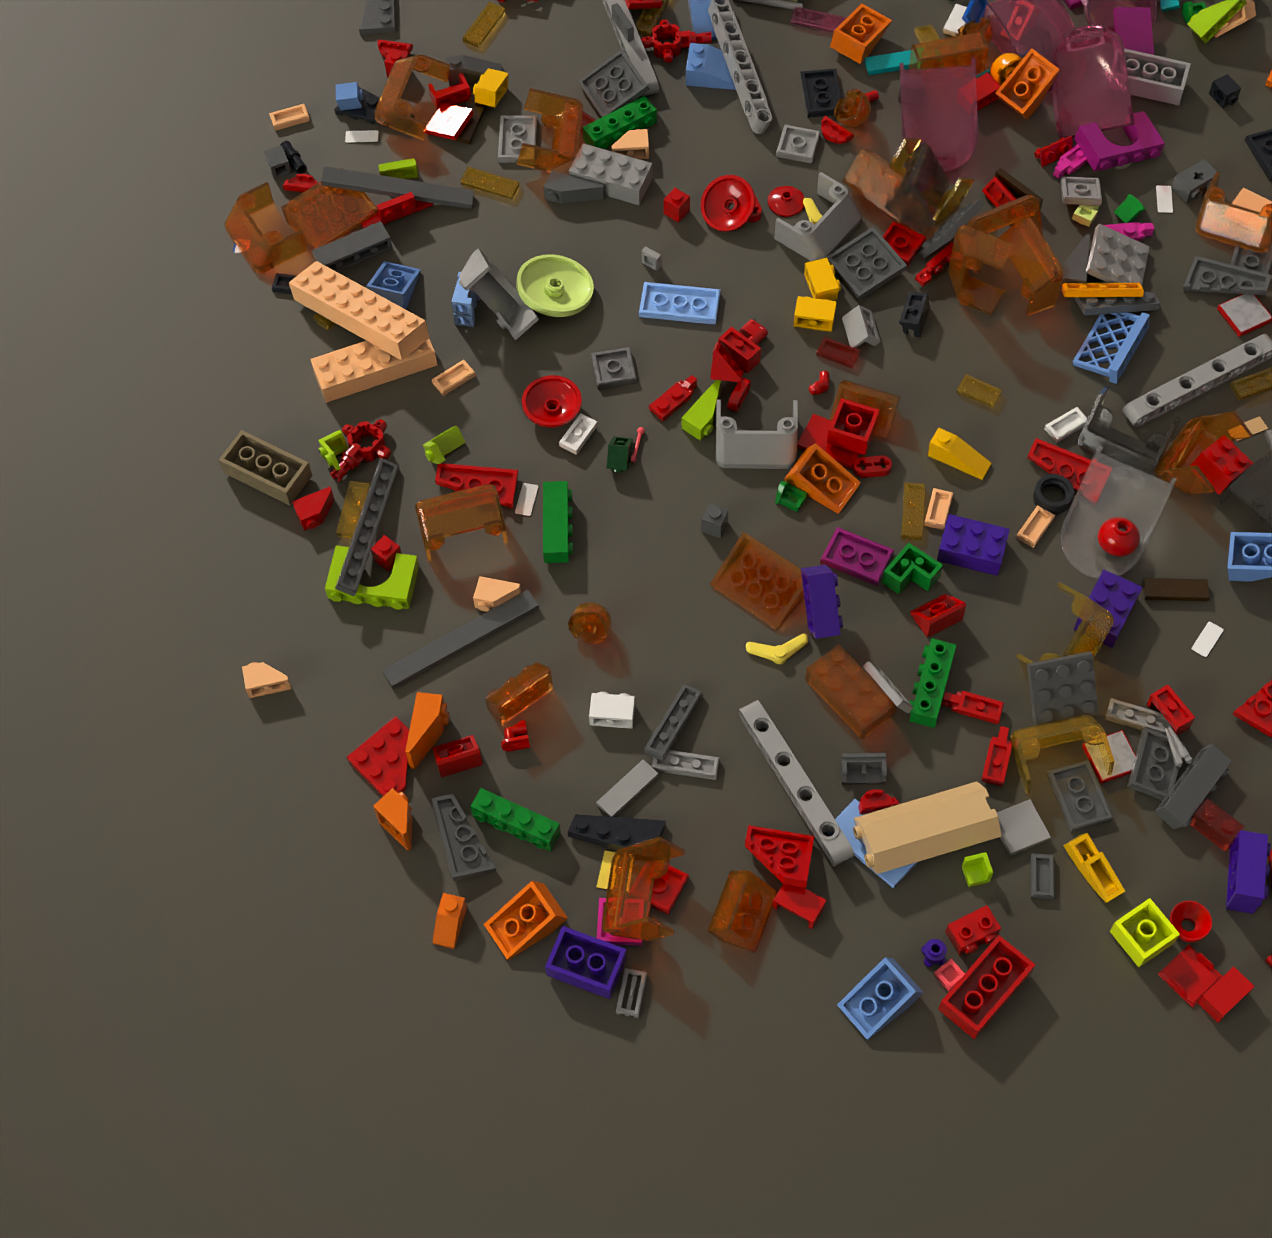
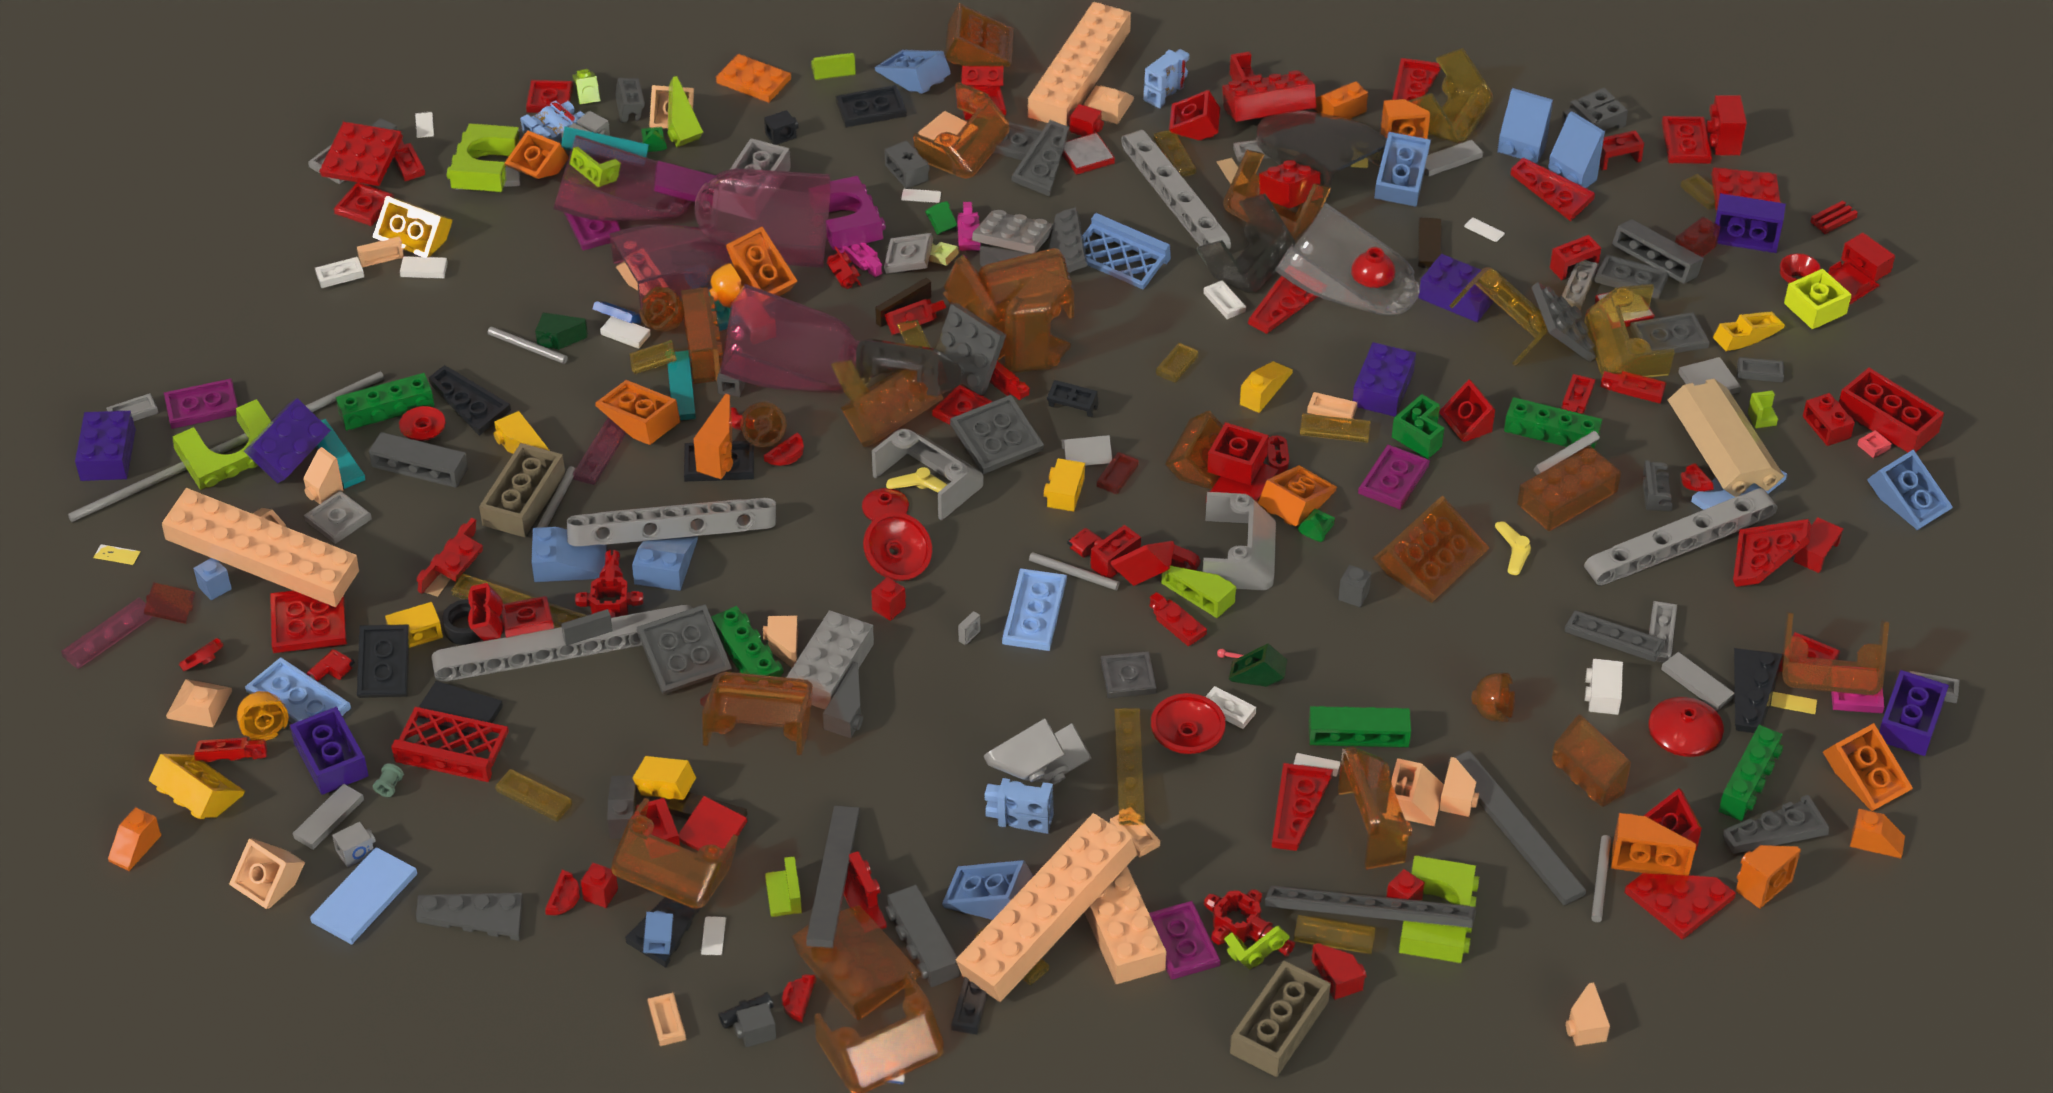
camera: 90 degrees left, 15 degrees down
lime bracket [422,426,466,464] -> none
clear yellow tile [460,167,519,200] -> none
light grey tile [498,116,537,163] -> none
red piece [501,720,530,752] -> none
yellowish green dish [516,255,594,317] -> none
clear orange slope [707,870,778,953] -> none
light grey tile [776,125,821,164] -> none
dark purple brick [801,564,843,639] -> none
yellow brick [804,258,841,301] -> none
red arm [809,371,829,395] -> none
dark purple brick [921,939,947,967] -> none
light nougat tile [1016,505,1055,548] -> none
black tyre [1033,474,1074,515] -> none
light orange tile [1062,283,1144,297] -> none
light grey piece [1165,727,1192,767] -> none
none -> orange slope [694,394,733,479]
none -> light grey bar [1029,552,1120,590]
none -> clear yellow tile [1115,708,1145,825]
none -> magenta tile [1149,901,1221,980]
none -> light nougat slope [1385,758,1444,826]
none -> light grey bar [1591,835,1611,922]
none -> red dish [1649,697,1724,757]

